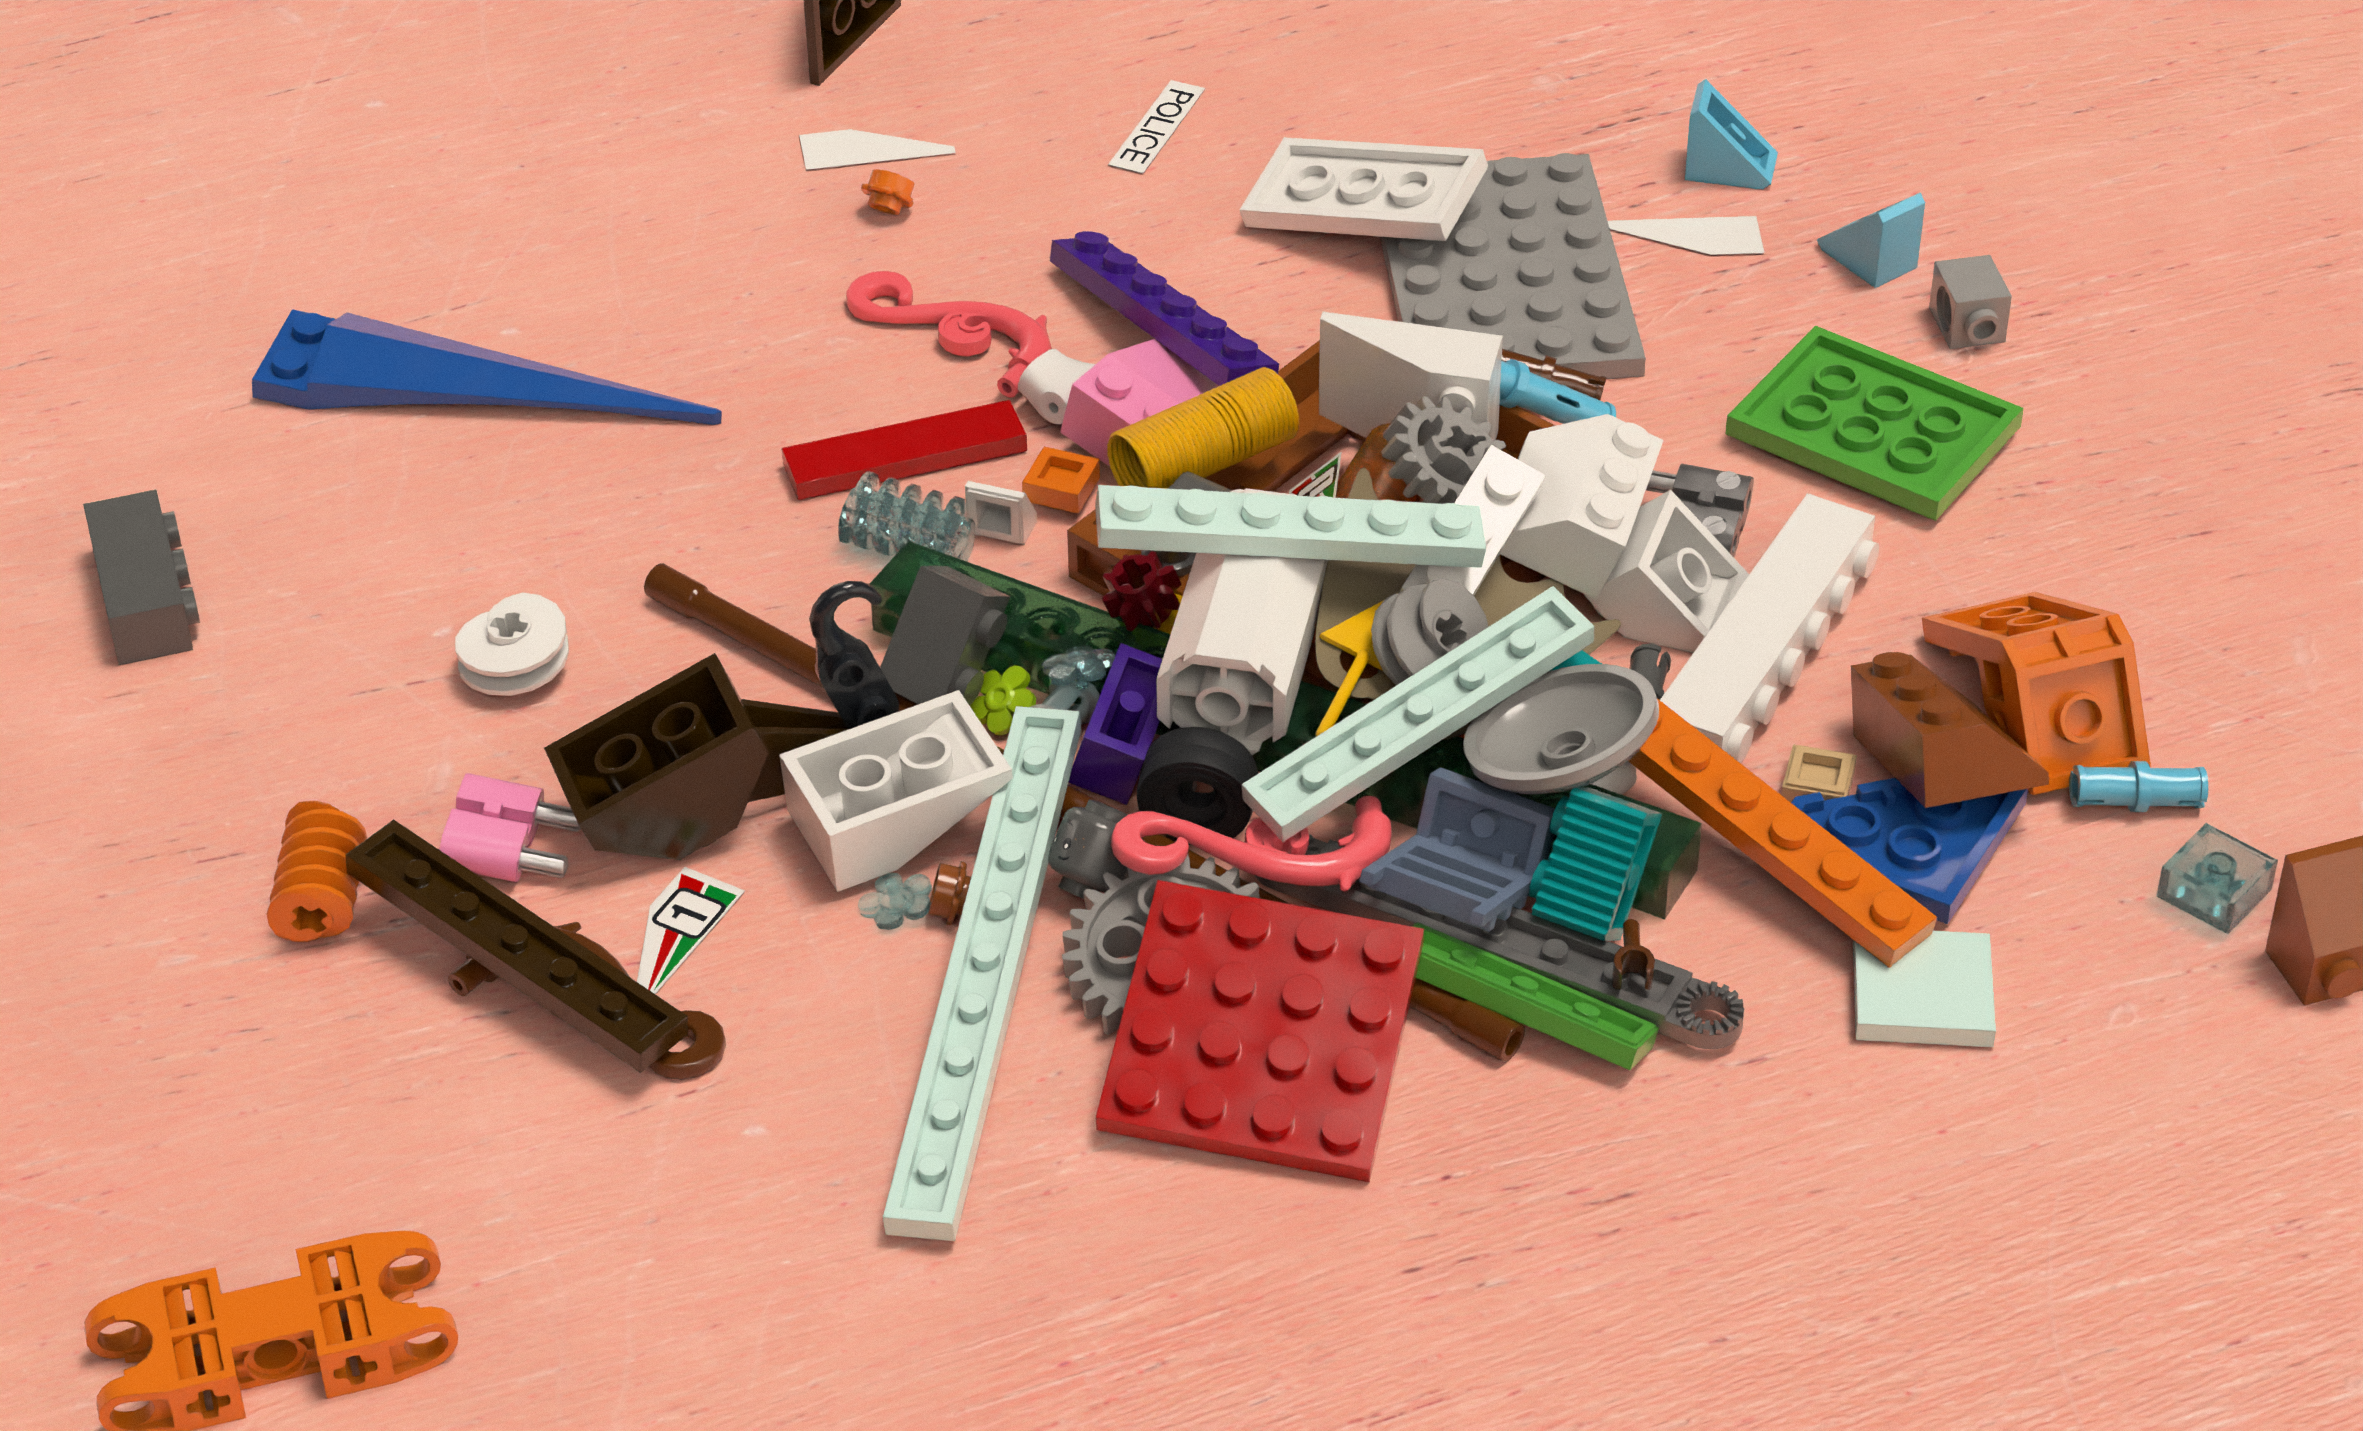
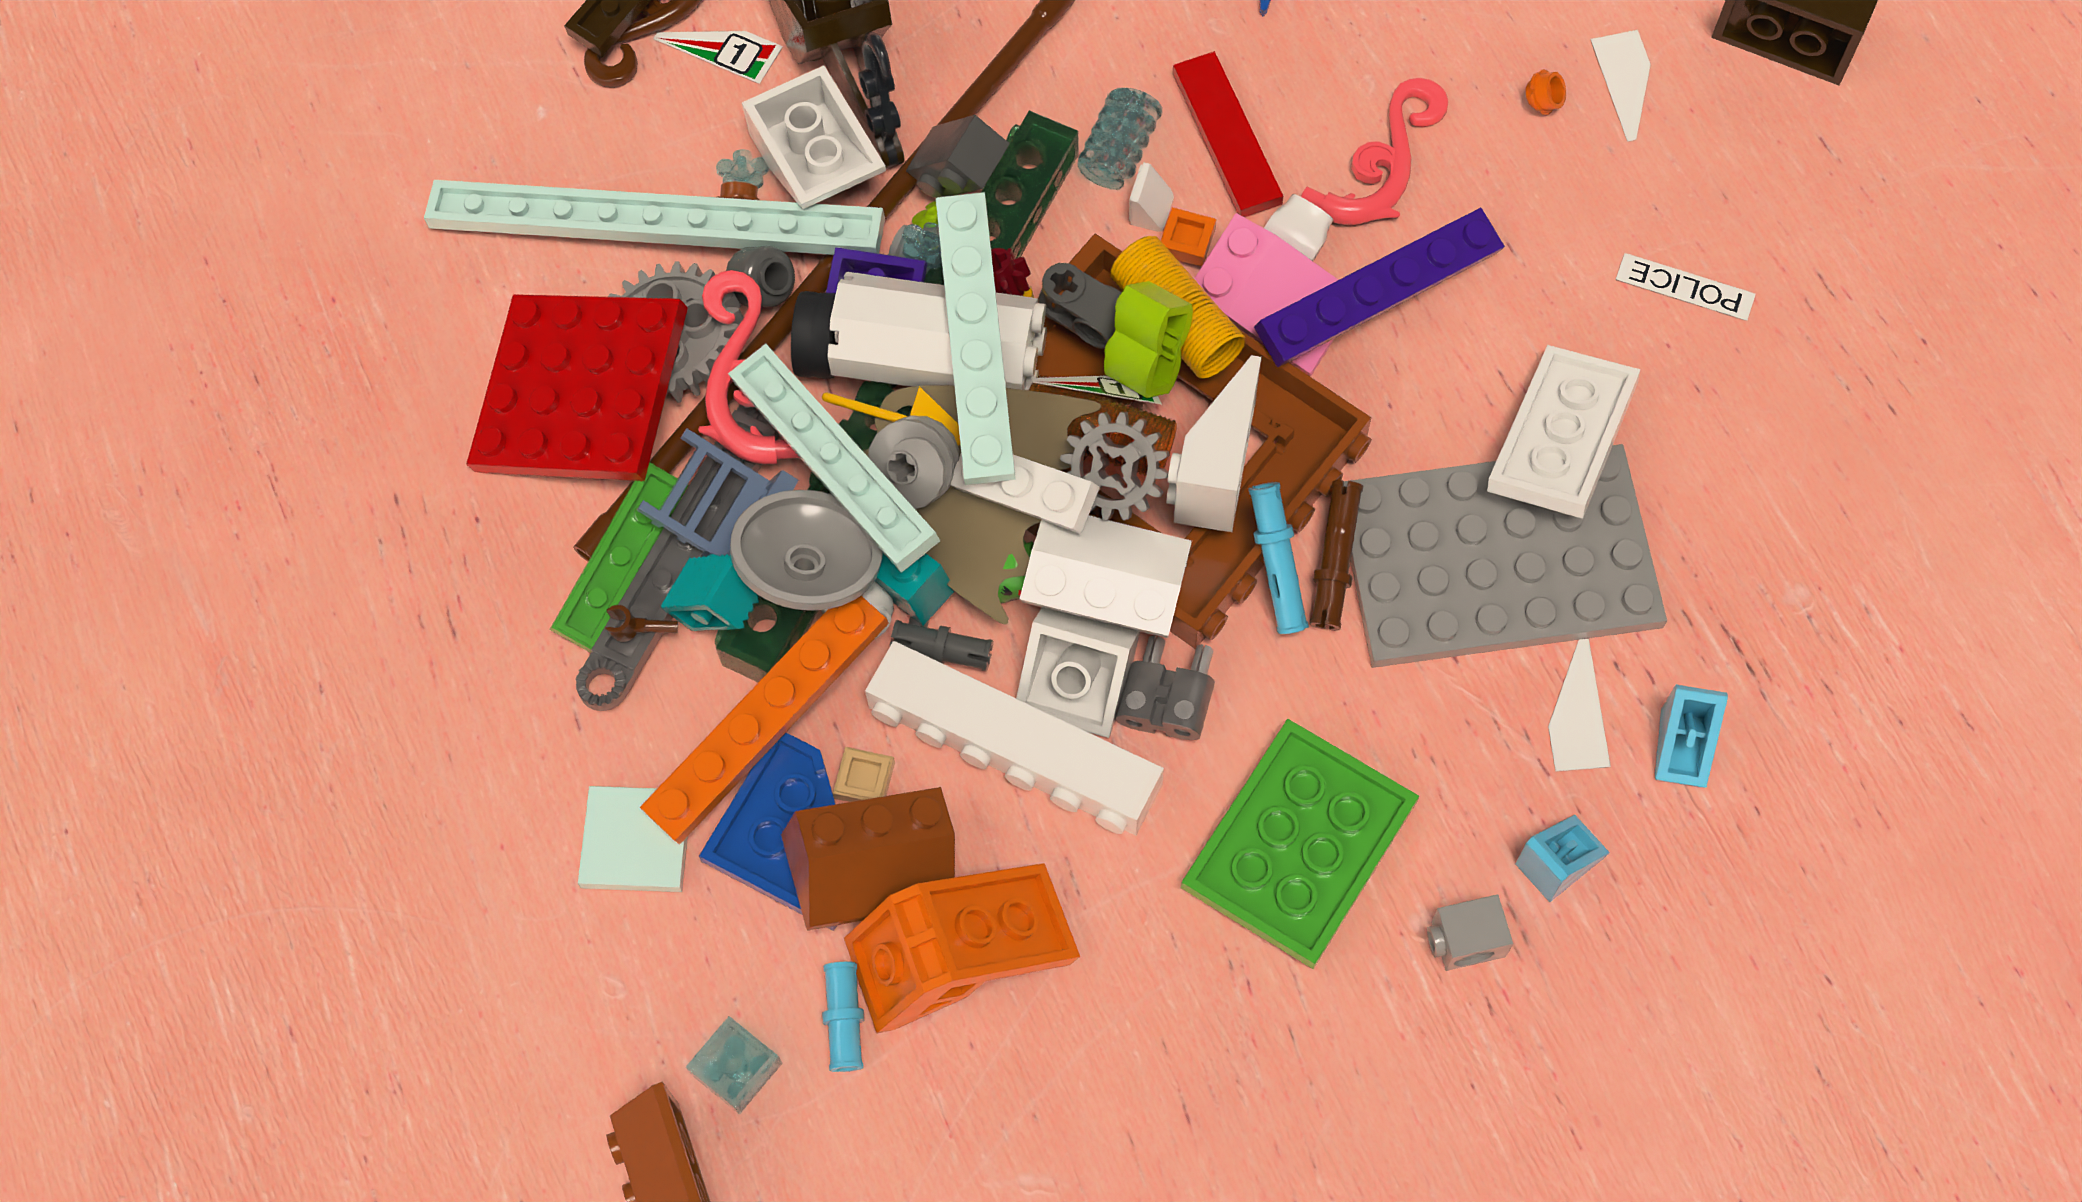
camera: 90 degrees right, 25 degrees up
none -> lime brick [1104,281,1193,398]

